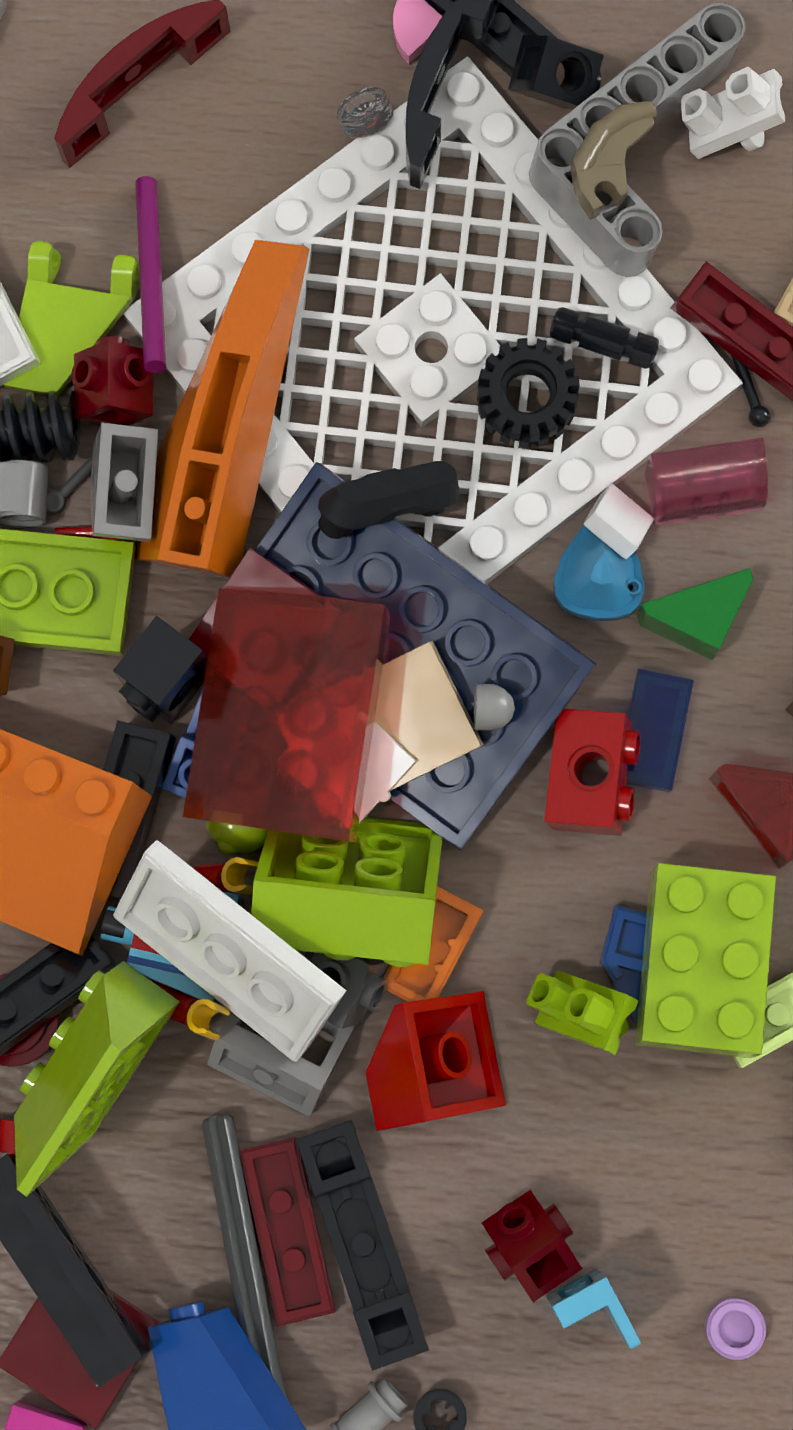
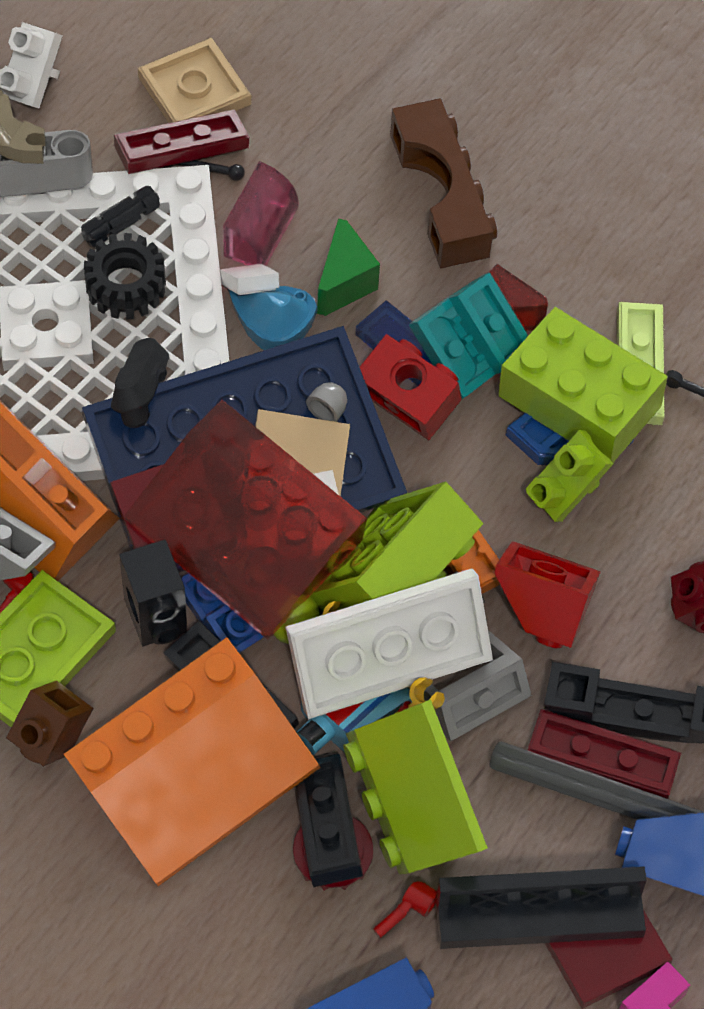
camera: 65 degrees left, 20 degrees down
none -> teal slope [408,272,528,399]

